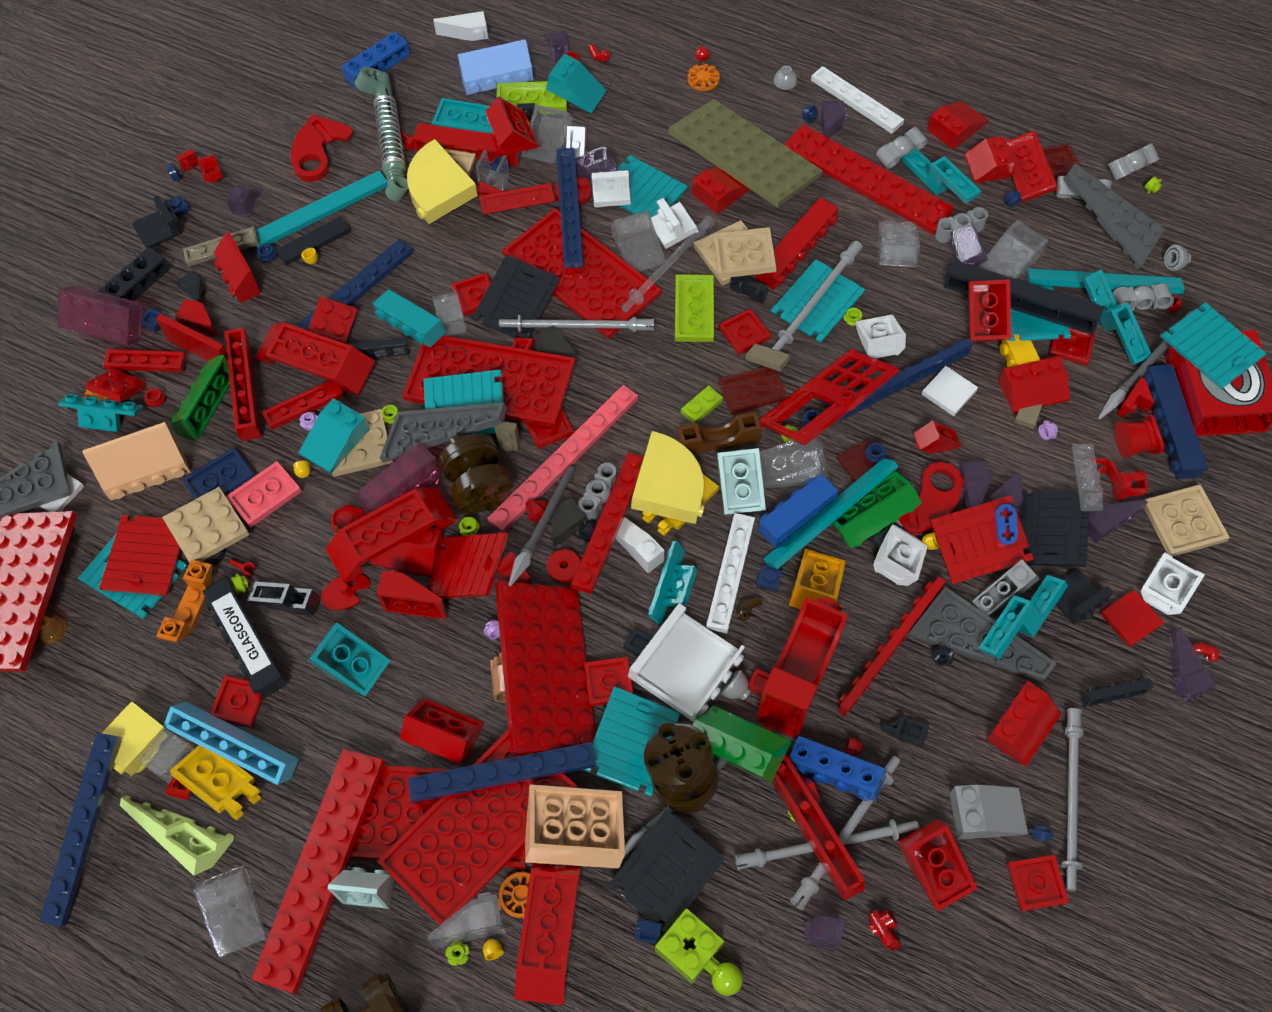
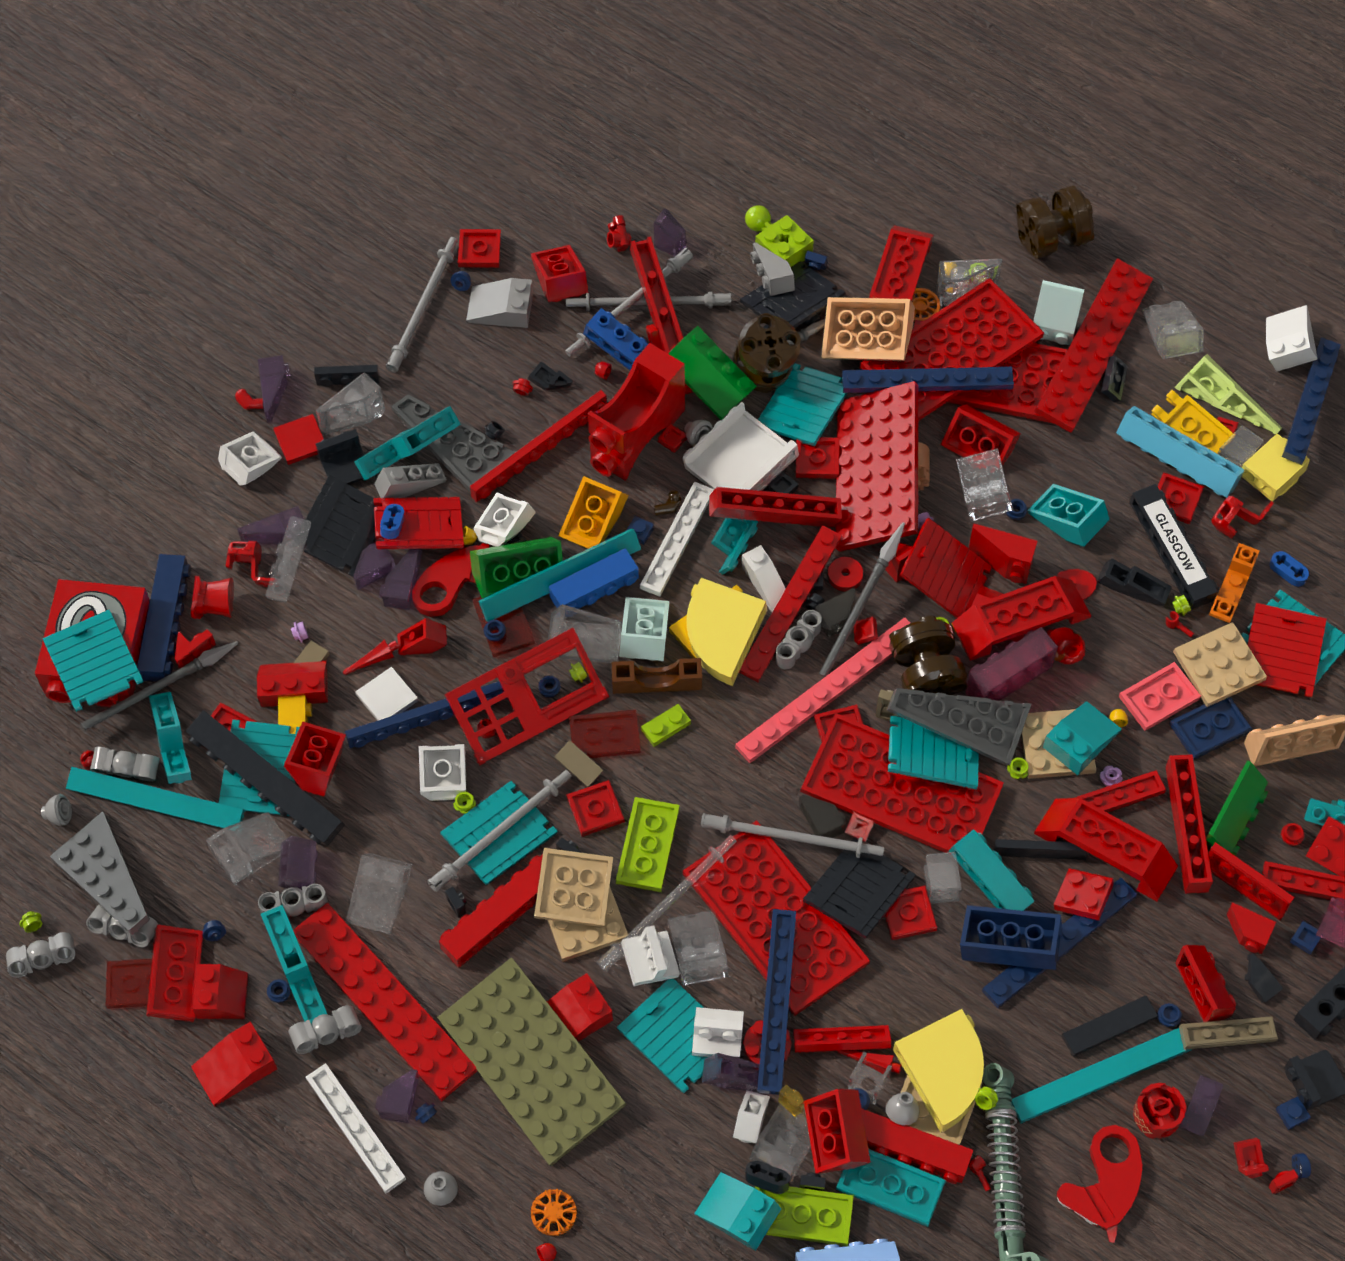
camera: 170 degrees left, 0 degrees up
yellow hinge [301,248,318,265] -> none
red slope [987,681,1061,767] -> none
tan plate [1141,484,1230,557] -> none
none -> clear slope [316,373,386,435]
none -> red piece [343,639,399,675]
none -> black plate [445,886,467,918]
none -> red plate [512,378,533,396]
none -> red brick [709,487,842,528]
none -> black beam [745,1161,790,1194]
none -> light grey slope [751,242,795,296]
none -> clear yellow plate [778,1085,804,1118]
none -> light grey brick [886,1092,919,1125]
none -> clear slope [956,448,1013,521]
none -> dark blue brick [960,905,1062,970]
none -> lime plate [975,1087,998,1110]
none -> dark blue plate [1005,499,1027,520]
none -> black plate [1101,355,1128,403]
none -> red brick [1133,1083,1186,1139]
none -> red piece [1211,496,1274,538]
none -> white slope [1266,305,1317,372]
none -> blue beam [1270,551,1309,587]

